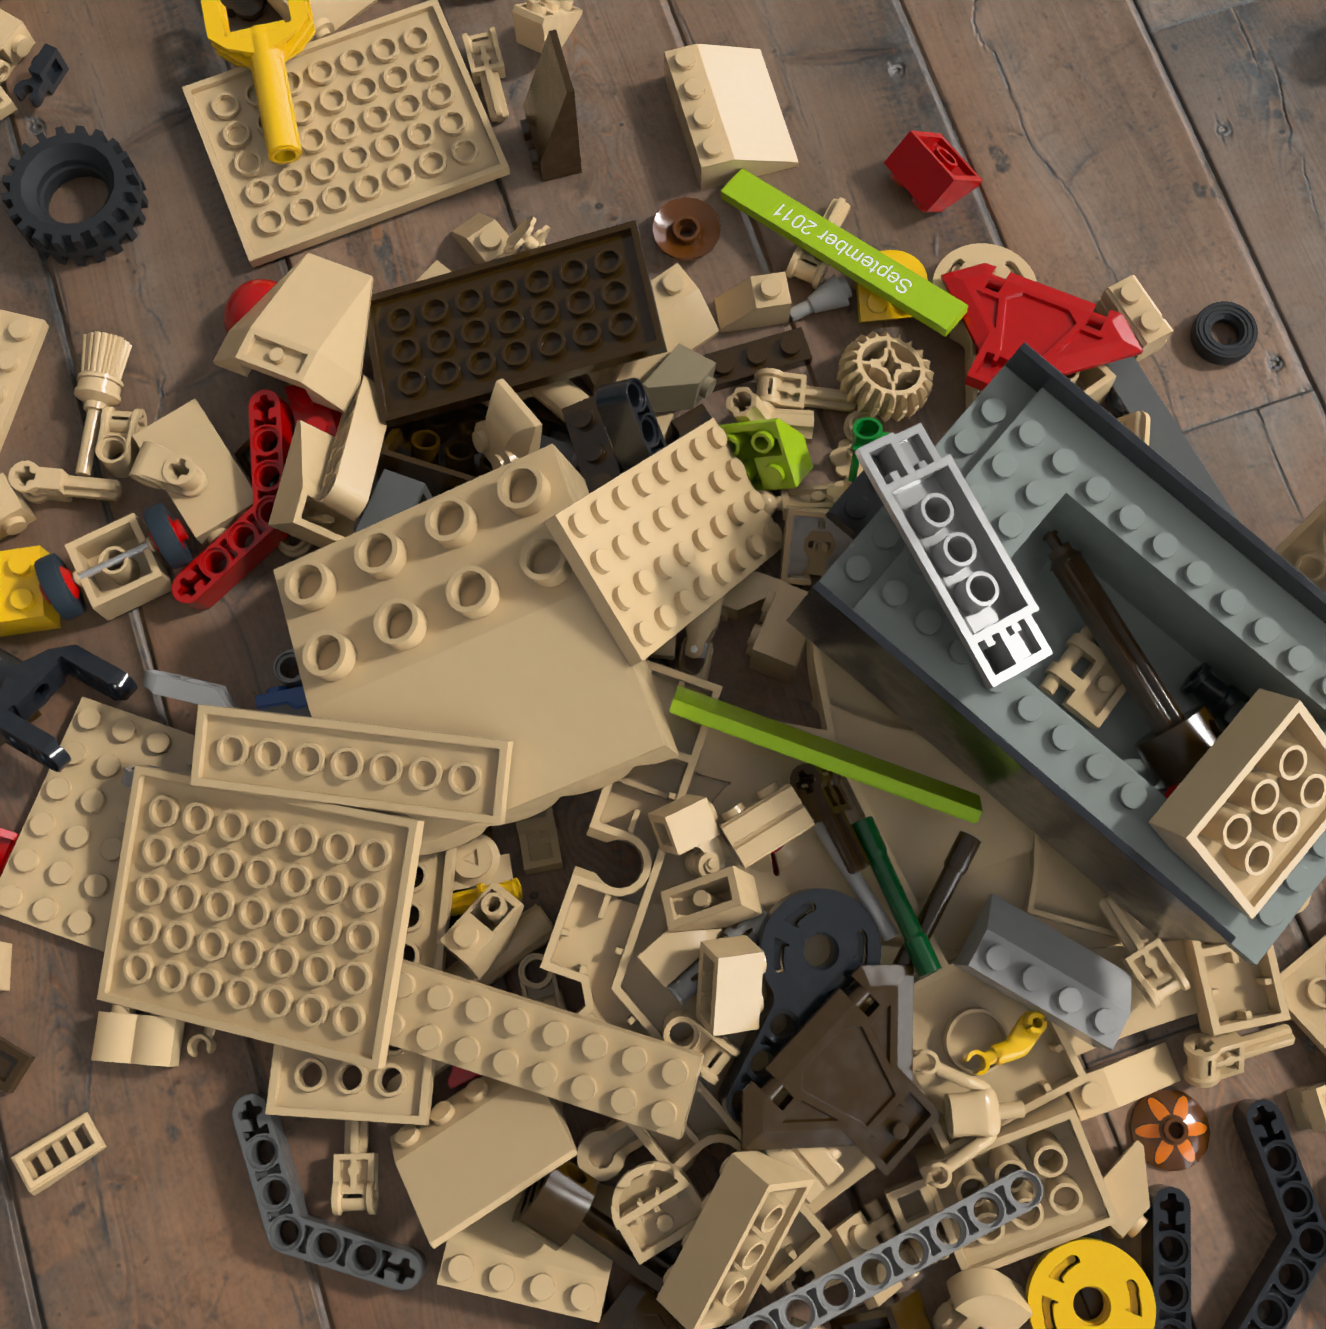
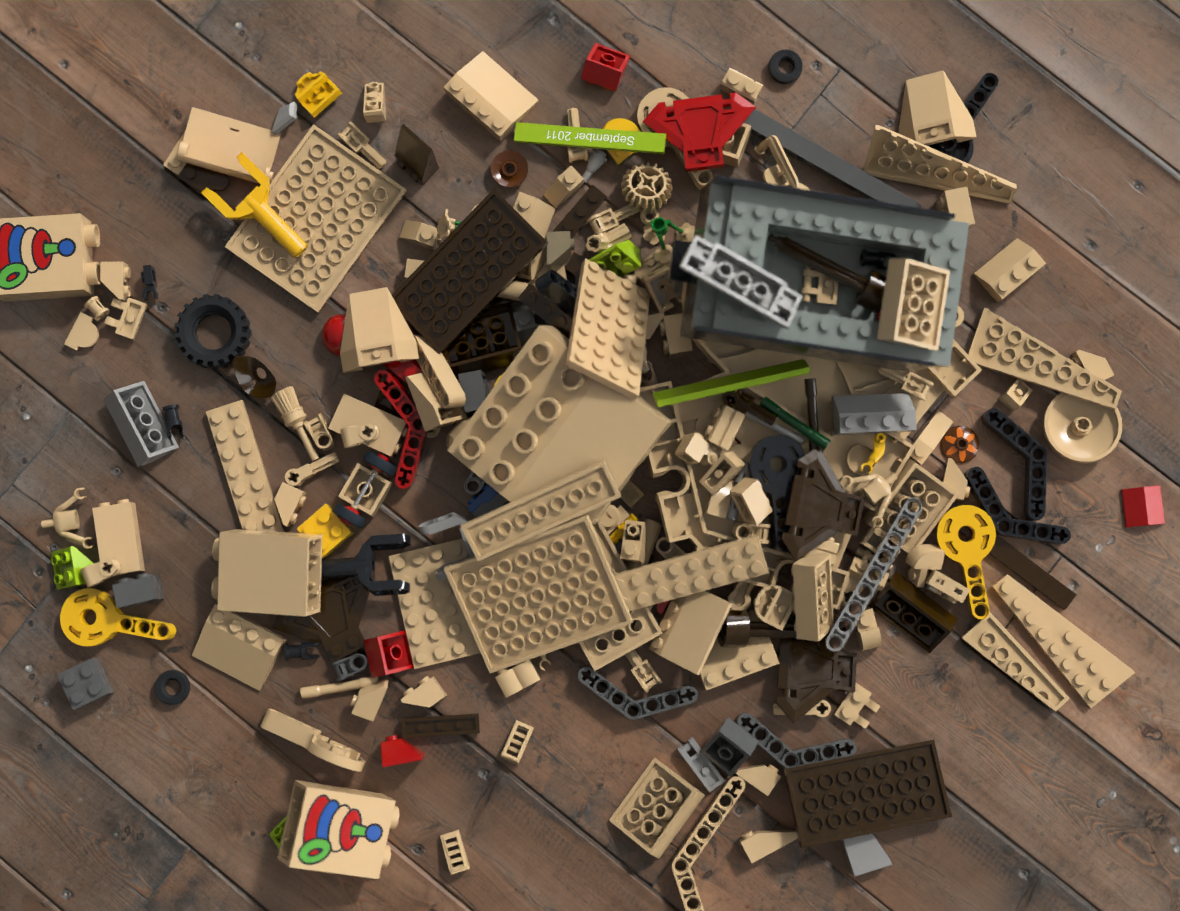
camera: 30 degrees left, 10 degrees up
tan slope [472,378,542,470] -> none
tan connector [1183,1024,1295,1088] -> none
none -> dark brown piece [233,356,277,398]

